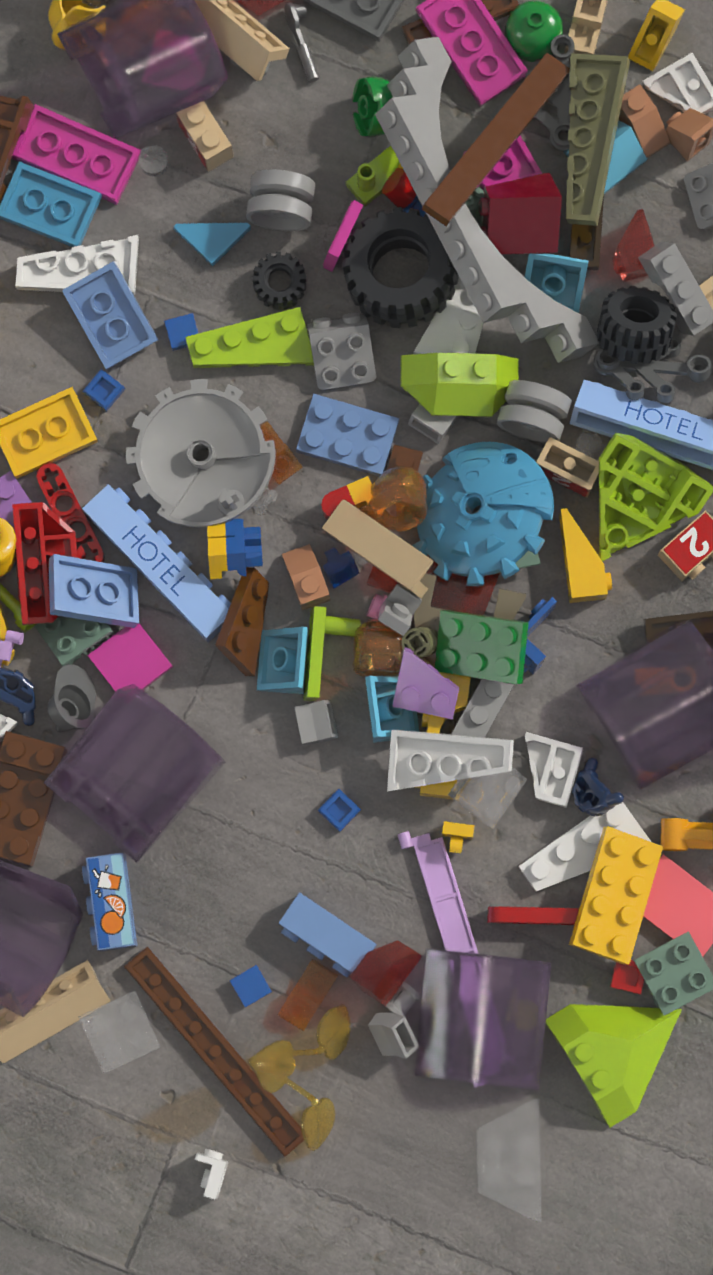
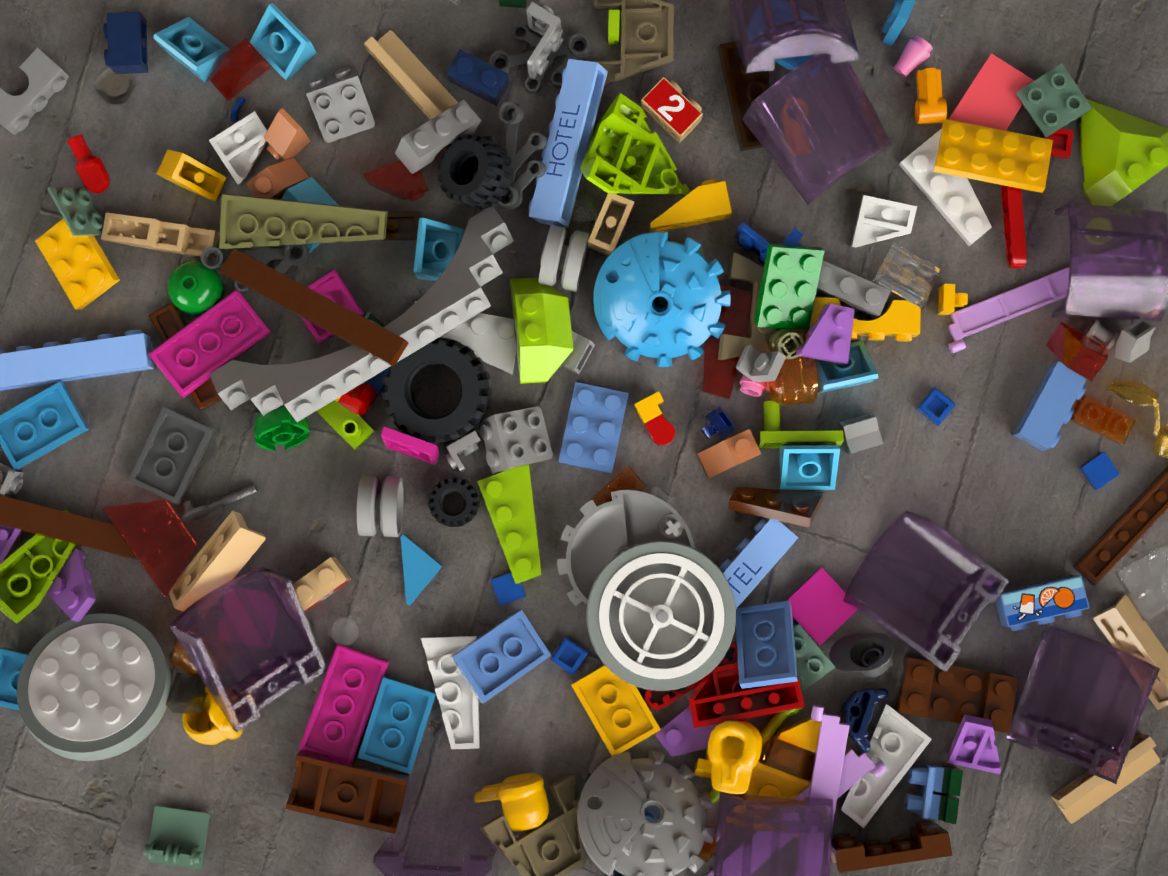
camera: 95 degrees left, 5 degrees up
blue hips [207,519,263,580] -> none
tan panel [322,500,433,599] -> none
clear orange piece [359,466,428,532] -> none
reddish brown plate [386,445,423,483] -> none
white wing [387,730,514,791] -> none
dark red slope [479,173,562,254] -> none
dark blue piece [572,757,624,817] -> none
none -> light grey bracket [445,431,482,472]
none -> white wheel [586,541,736,691]

